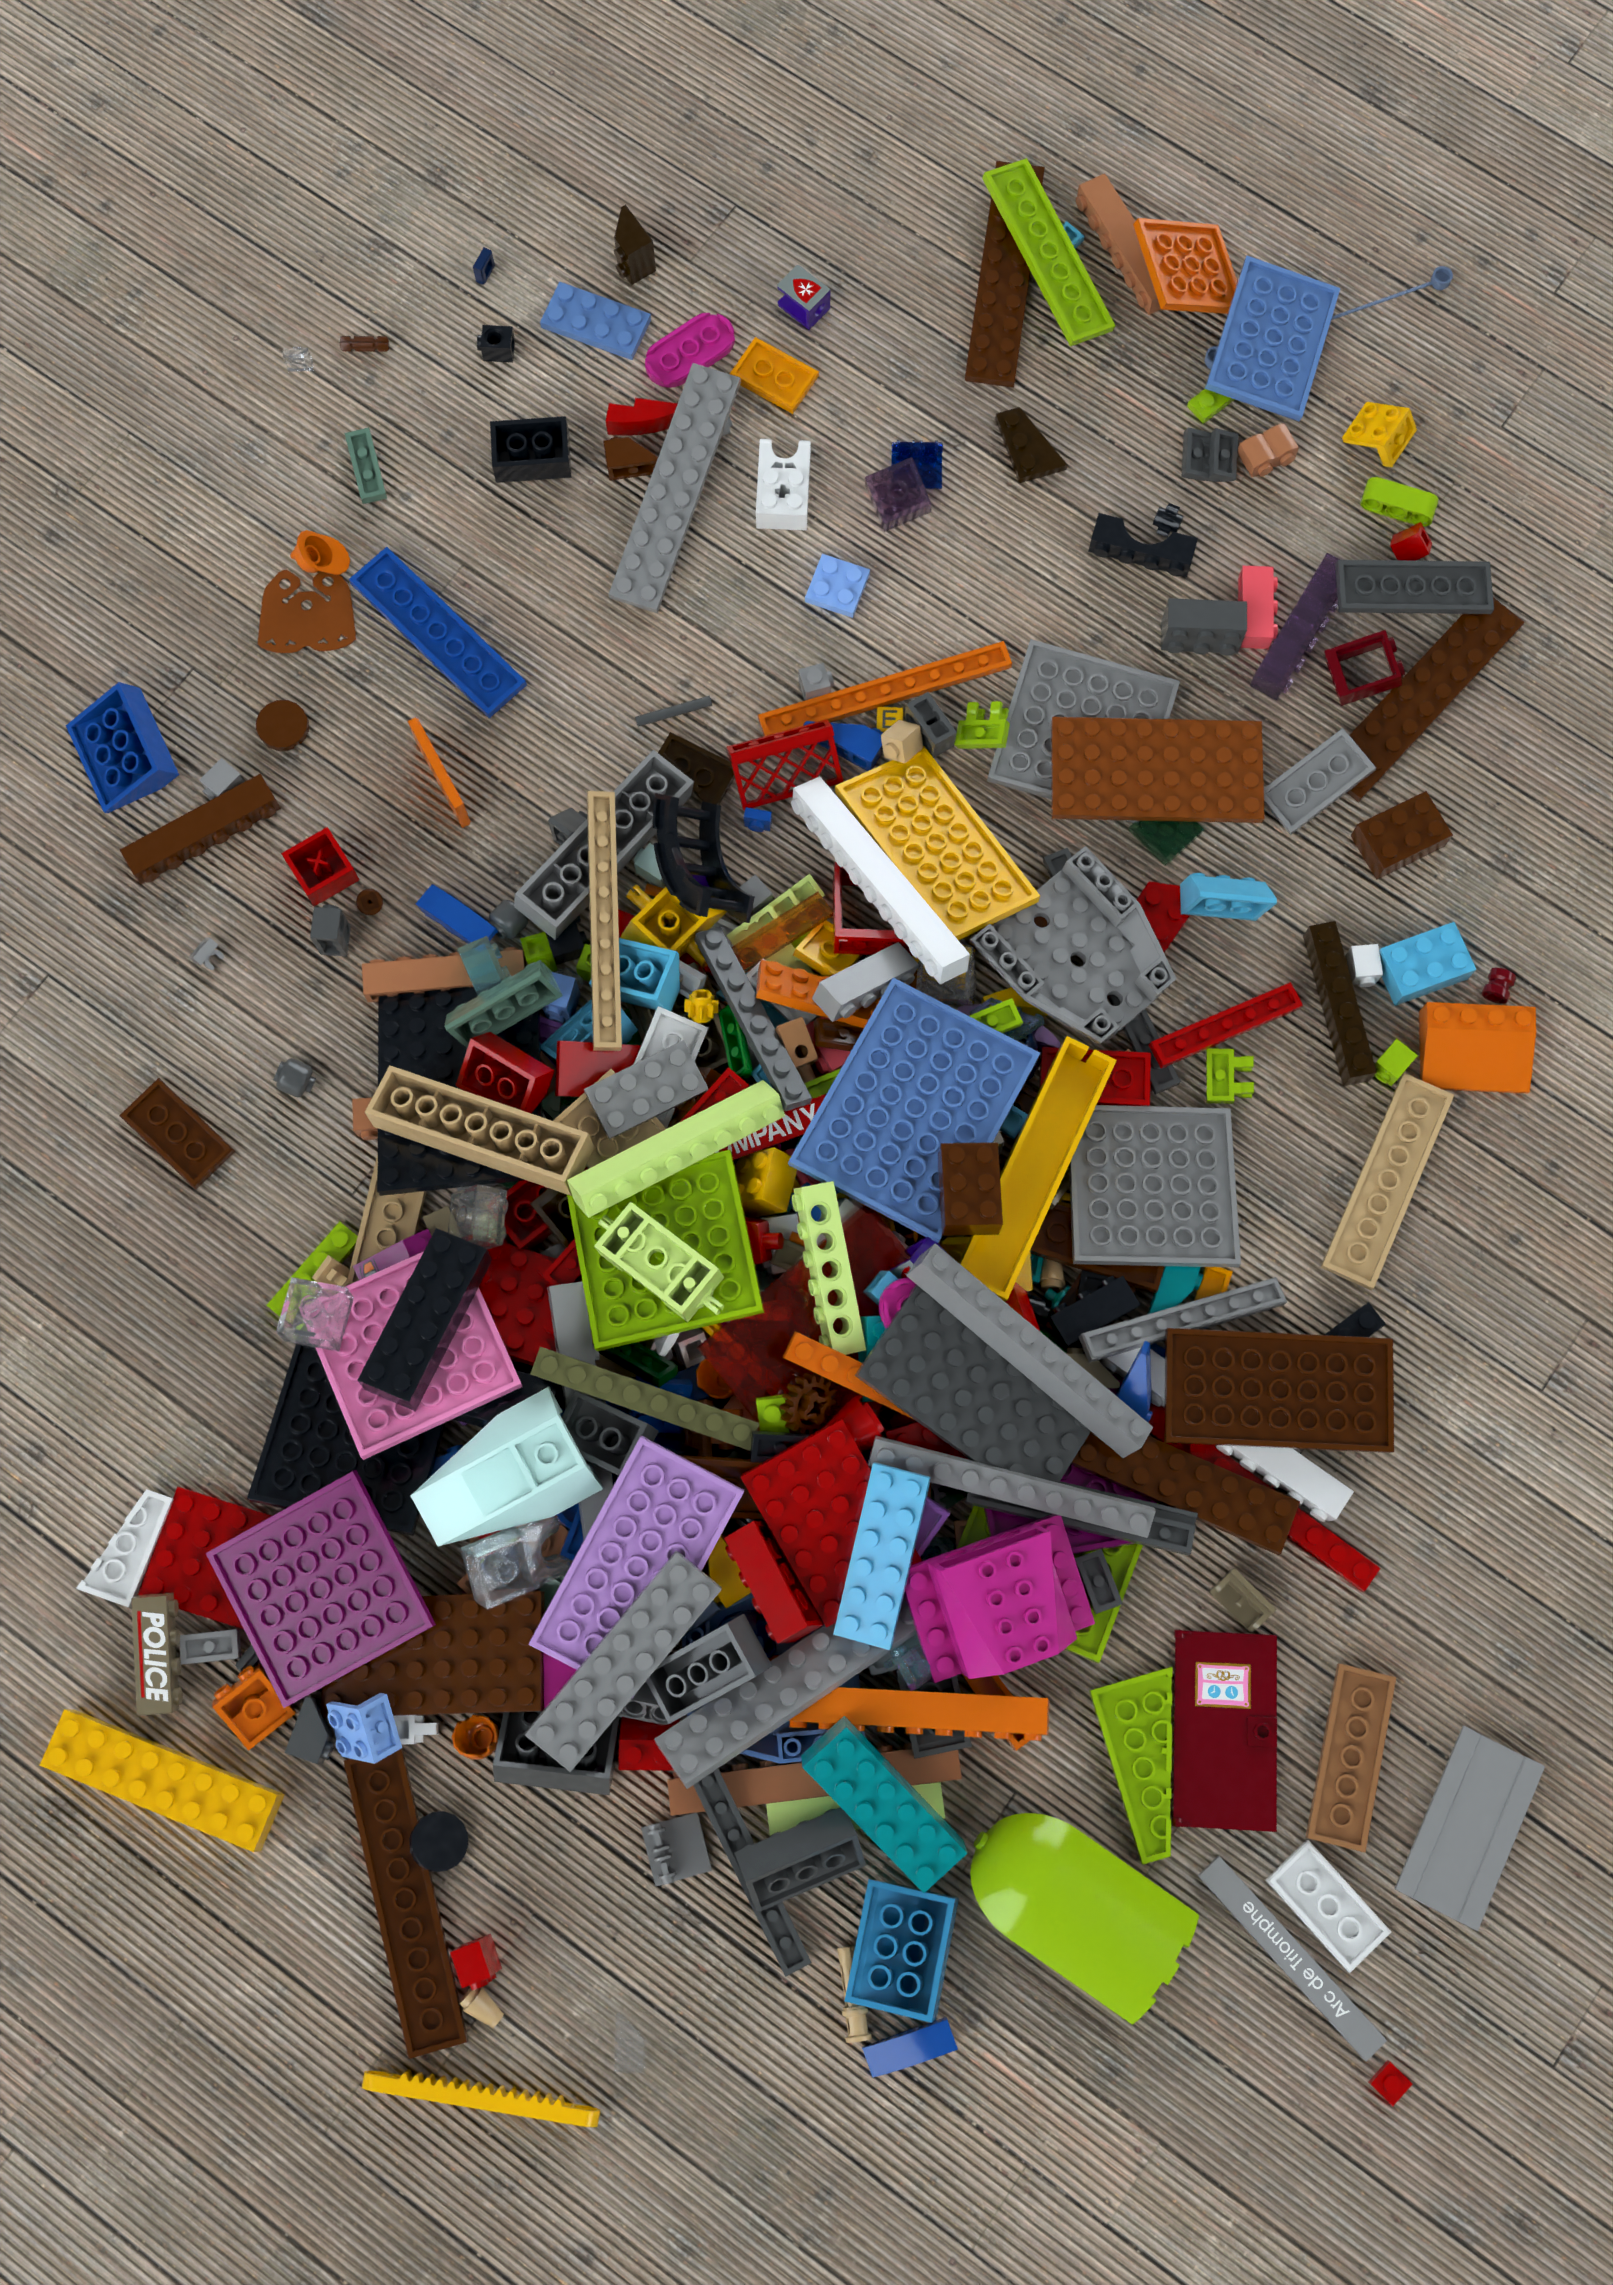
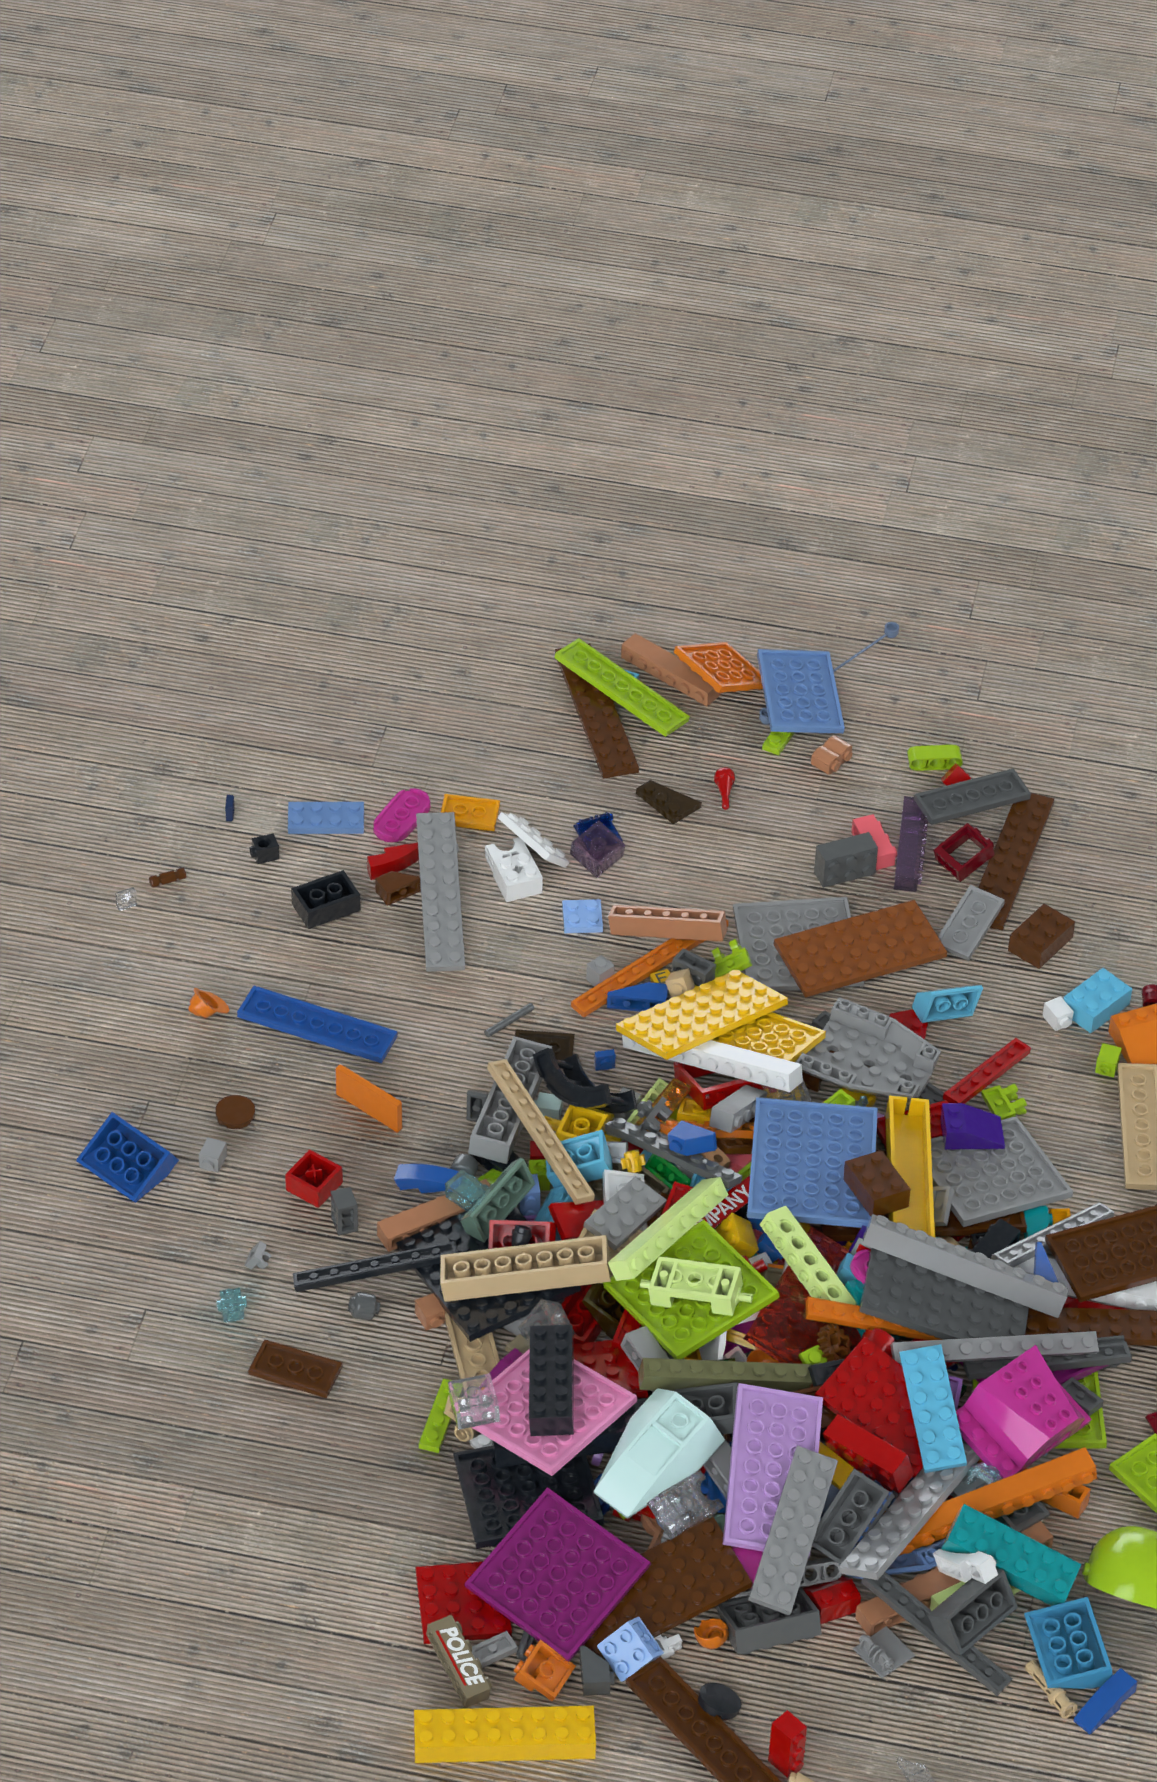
camera: 25 degrees left, 30 degrees down
white wing [76,1489,174,1608] -> none
reddish brown brick [120,773,281,885] -> none
dark orange piece [258,570,356,653] -> none
sand green plate [344,427,387,504] -> none
reddish brown tile [356,888,383,915] -> none
dark brown slope [614,205,656,286] -> none
red fence [726,719,843,810] -> none
piece [777,265,831,330] -> none
black arch [1088,513,1198,577] -> none
clear green plate [1128,821,1204,866] -> none
black gear [1153,503,1184,538] -> none
dark grey slope [1181,427,1238,482] -> none
dark brown brick [1303,921,1377,1086] -> none
yellow bracket [1342,402,1417,467] -> none
none -> clear light blue brick [216,1288,247,1322]
none -> black tile [293,1241,457,1292]
none -> white plate [498,812,569,868]
none -> black cone [512,1225,532,1246]
none -> nougat brick [608,905,727,941]
none -> yellow plate [616,970,788,1060]
none -> dark grey hips [637,1096,673,1134]
none -> blue slope [668,1120,717,1156]
none -> red piece [714,767,735,810]
none -> light grey plate [933,1186,954,1226]
none -> white slope [933,1549,998,1584]
none -> dark purple slope [940,1103,1005,1150]

